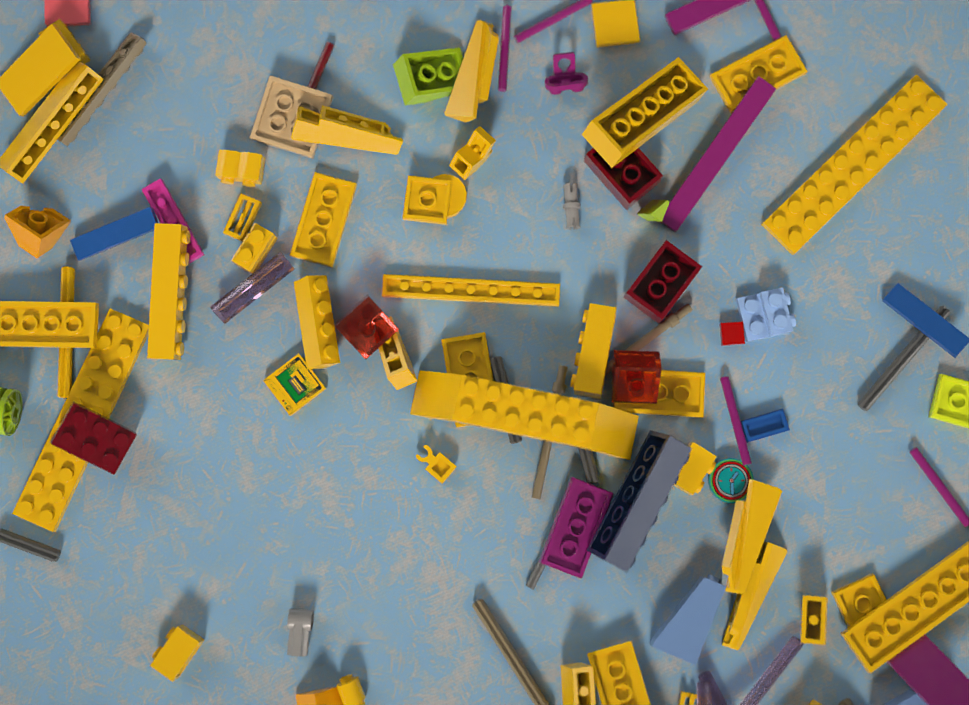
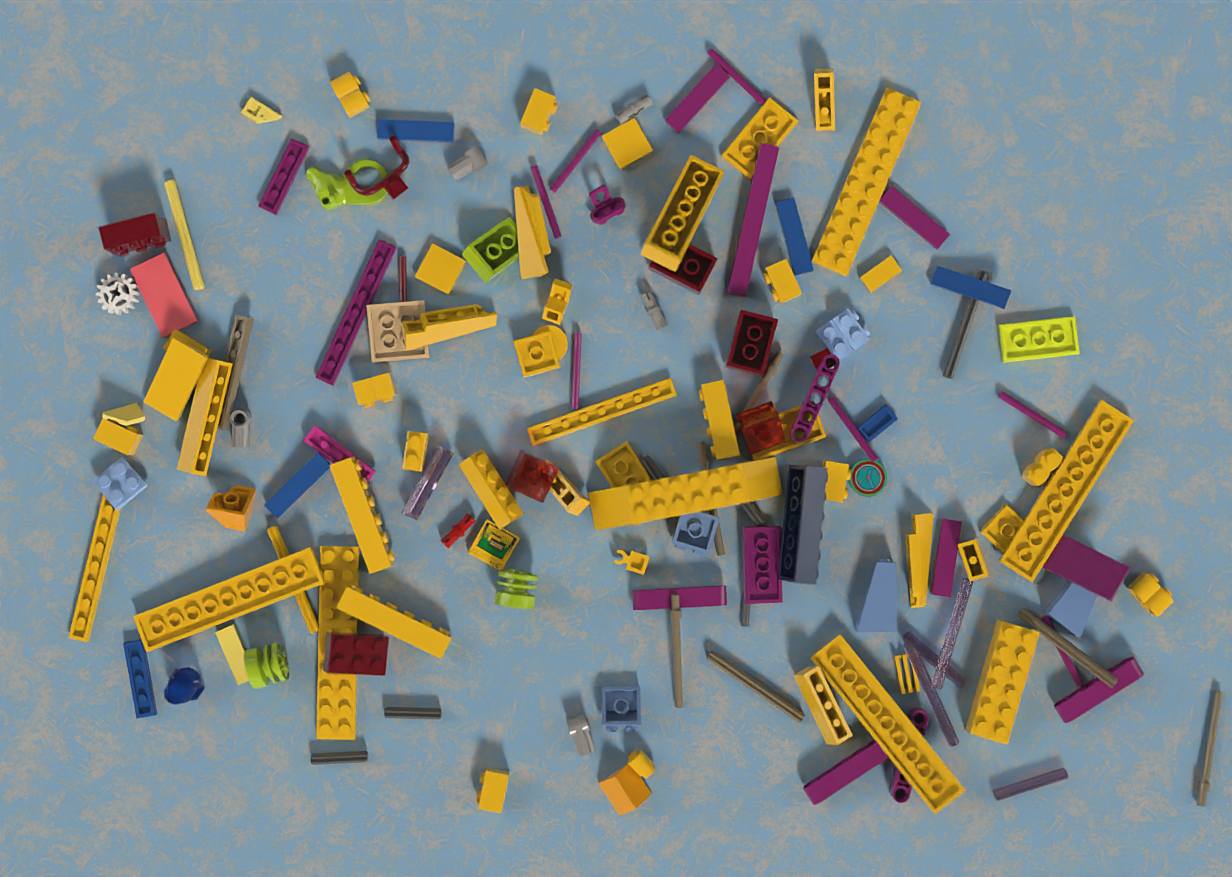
camera: 25 degrees left, 5 degrees up
yellow tile [223,193,262,242] -> none
yellow tile [290,172,357,268] -> none
lime slope [637,199,670,222] -> none
yellow wedge [722,479,782,594] -> none
none -> light grey piece [230,410,252,448]
none -> magenta tile [315,239,397,386]
none -> yellow brick [336,585,452,659]
none -> dark grey axle [384,707,442,720]
none -> yellow tile [415,243,467,295]
none -> red pin [440,513,476,549]
none -> lime wheel [494,569,538,609]
none -> magenta bar [571,332,582,409]
none -> medium blue plate [602,686,641,732]
none -> magenta beam [632,585,727,610]
none -> dark tan bar [670,594,683,708]
none -> medium blue plate [672,511,720,556]
none -> yellow brick [763,259,802,305]
none -> blue tile [775,197,814,276]
none -> magenta beam [789,354,840,443]
none -> yellow slope [814,68,835,131]
none -> yellow tile [860,255,902,293]
none -> magenta tile [879,186,950,250]
none -> magenta tile [931,518,962,597]
none -> yellow brick [1021,448,1063,486]

